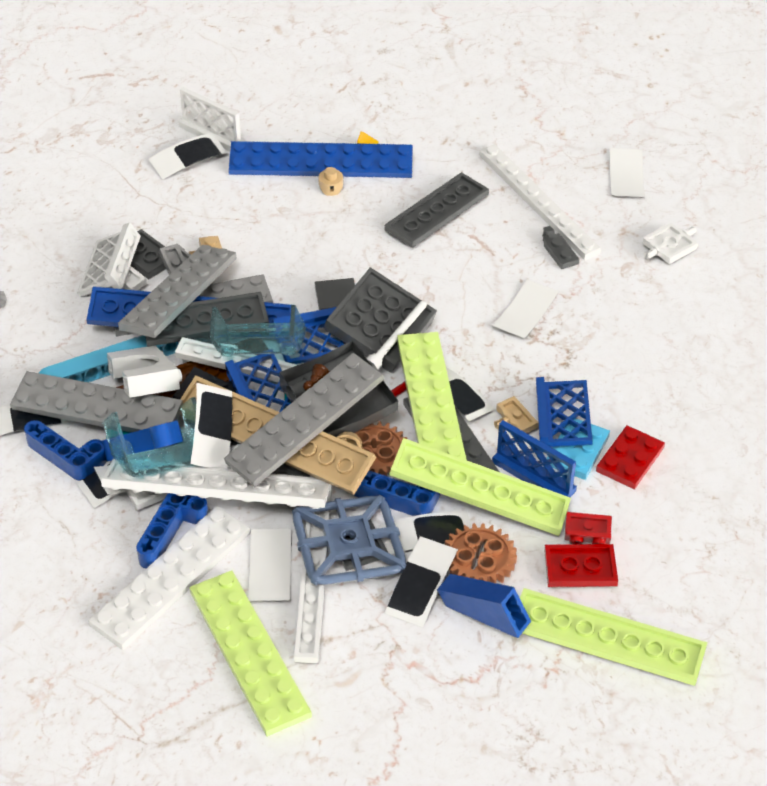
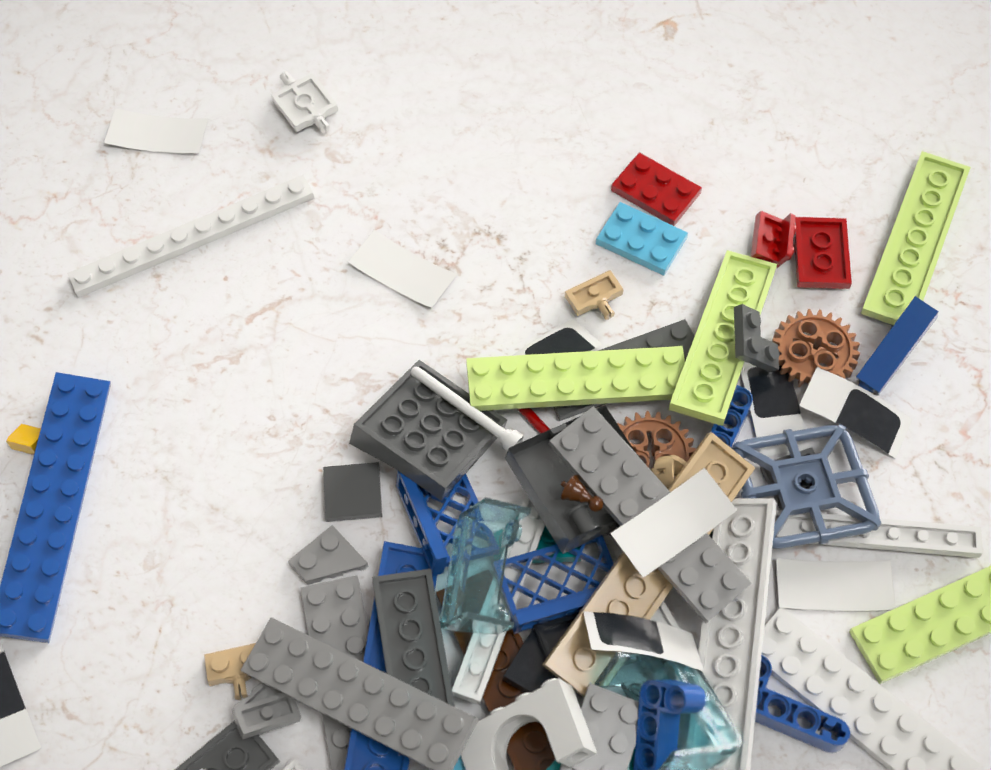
camera: 85 degrees left, 15 degrees up
tan piece [318,167,343,196] -> none
dark grey plate [385,172,489,248] -> none
blue fence [492,420,577,498] -> none
blue fence [536,377,593,447] -> none
dark grey hinge [542,226,579,269] -> none
none -> light grey wing [288,525,369,585]
none -> white sticker [610,468,738,577]
none -> dark grey plate [734,304,779,372]

